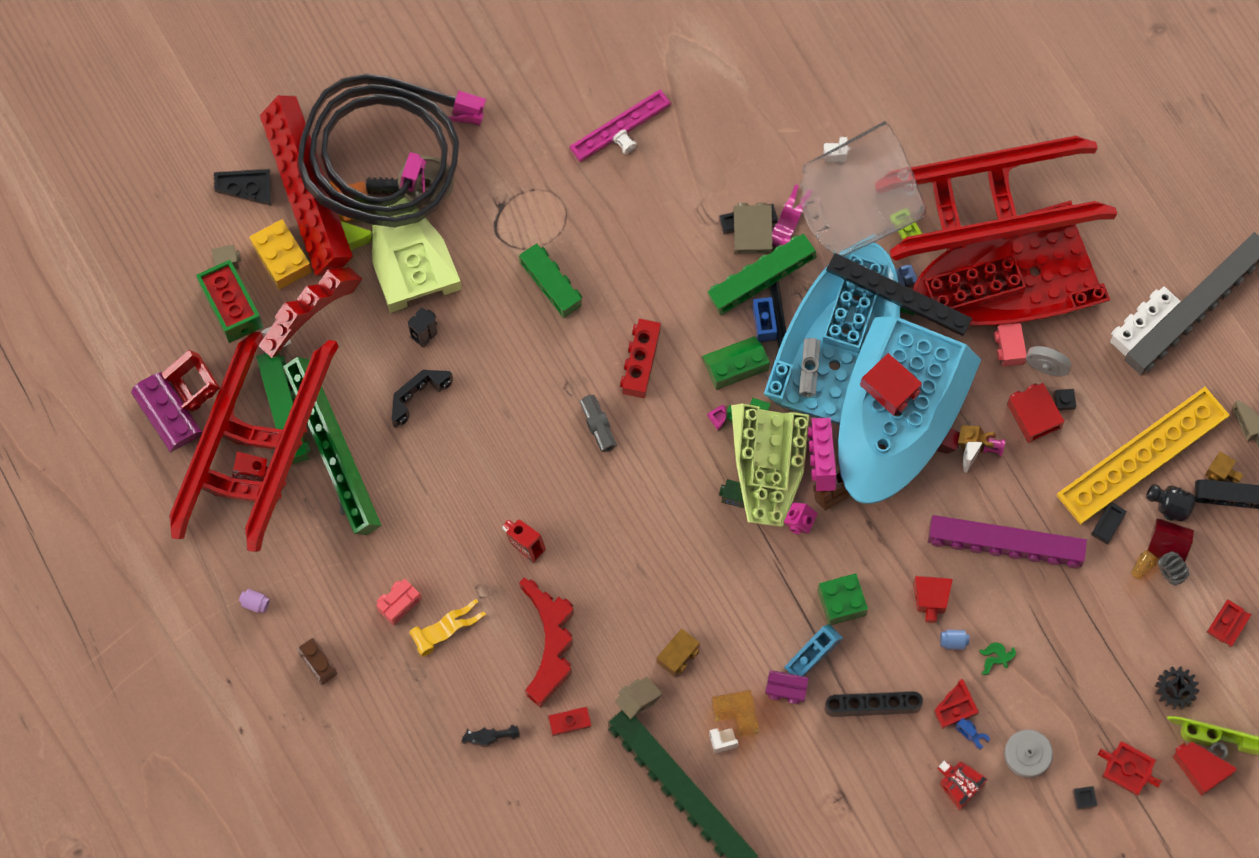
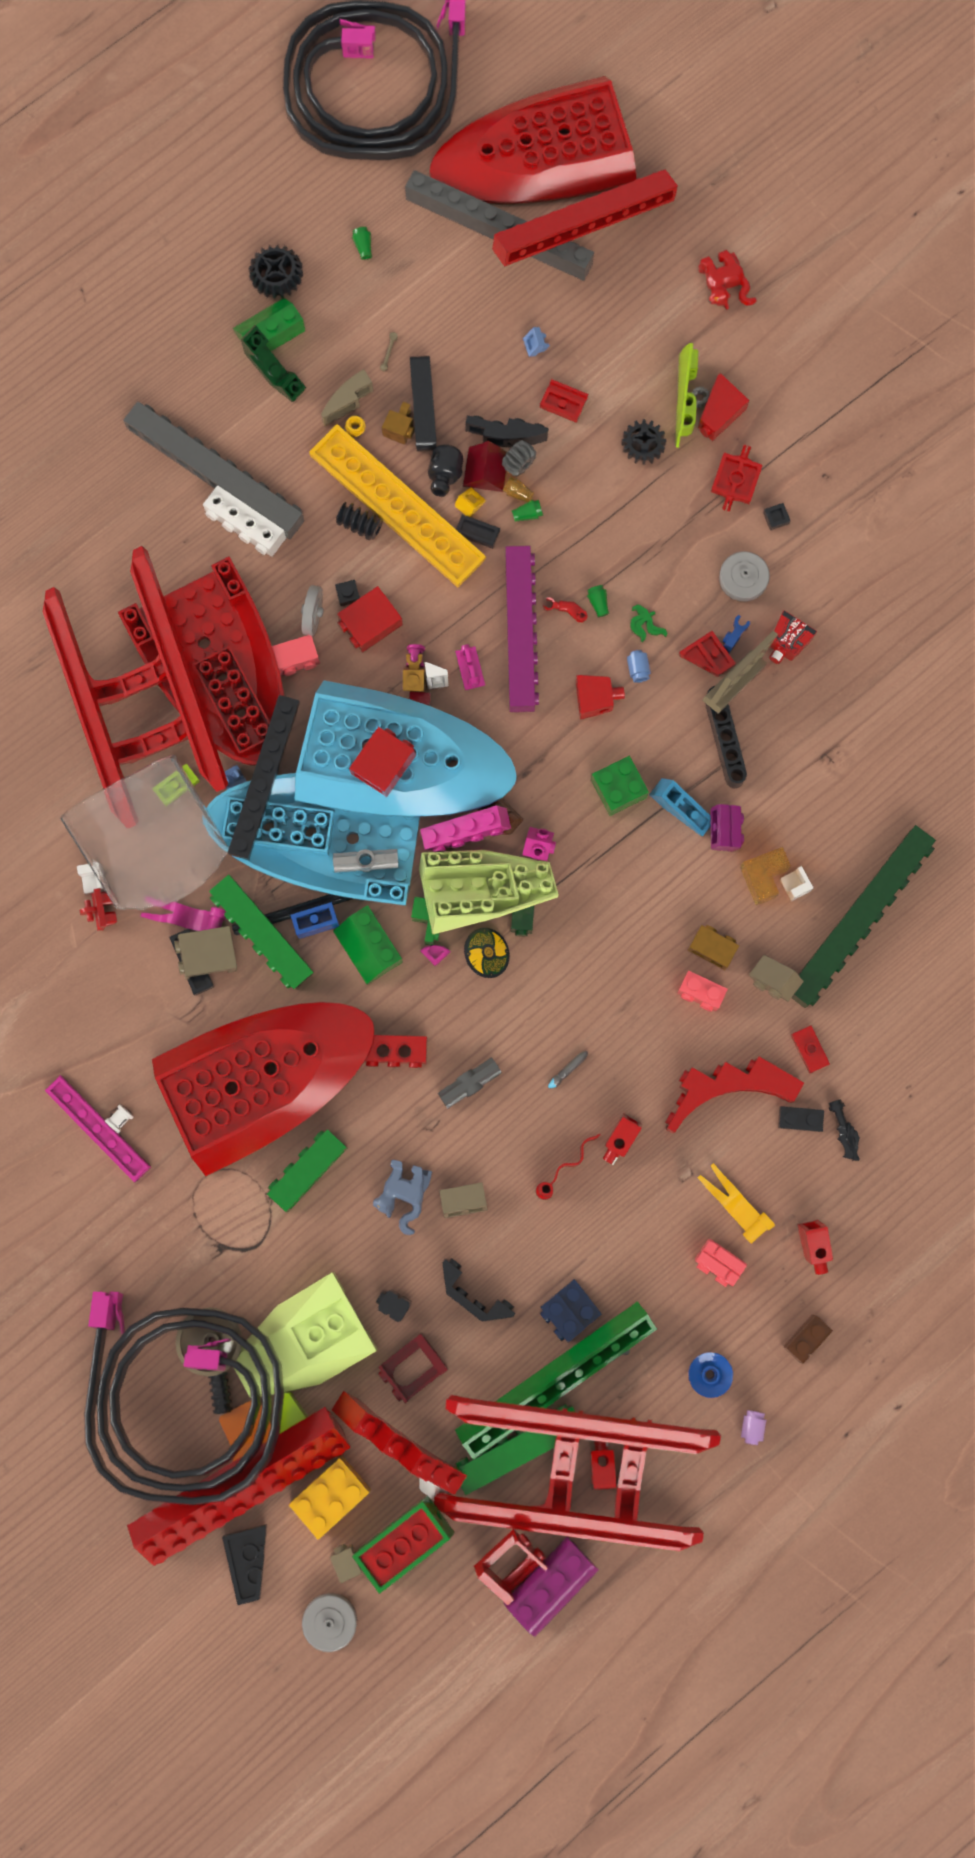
camera: 100 degrees left, 10 degrees up
none -> red hips [79,888,117,931]
none -> red piece [152,1002,374,1176]
none -> light grey wheel [302,1593,357,1652]
none -> black piece [336,502,383,540]
none -> yellow plate [345,416,366,437]
none -> sand blue animal [373,1160,432,1235]
none -> dark red panel [378,1333,448,1403]
none -> dark tan hinge [439,1182,487,1218]
none -> yellow slope [455,488,486,517]
none -> dark pink hinge [455,644,485,690]
none -> shield [464,928,510,978]
none -> black slope [465,415,549,447]
none -> green cone [512,499,543,522]
none -> red flag [536,1133,600,1200]
none -> dark blue plate [540,1279,602,1343]
none -> red arm [543,597,588,623]
none -> flat silver piece [548,1051,588,1088]
none -> green cone [587,585,609,617]
none -> coral brick [677,970,728,1012]
none -> blue dish [688,1352,733,1398]
none -> dark tan fence [703,631,778,714]
none -> black plate [778,1106,824,1132]
none -> red torso [797,1220,833,1275]

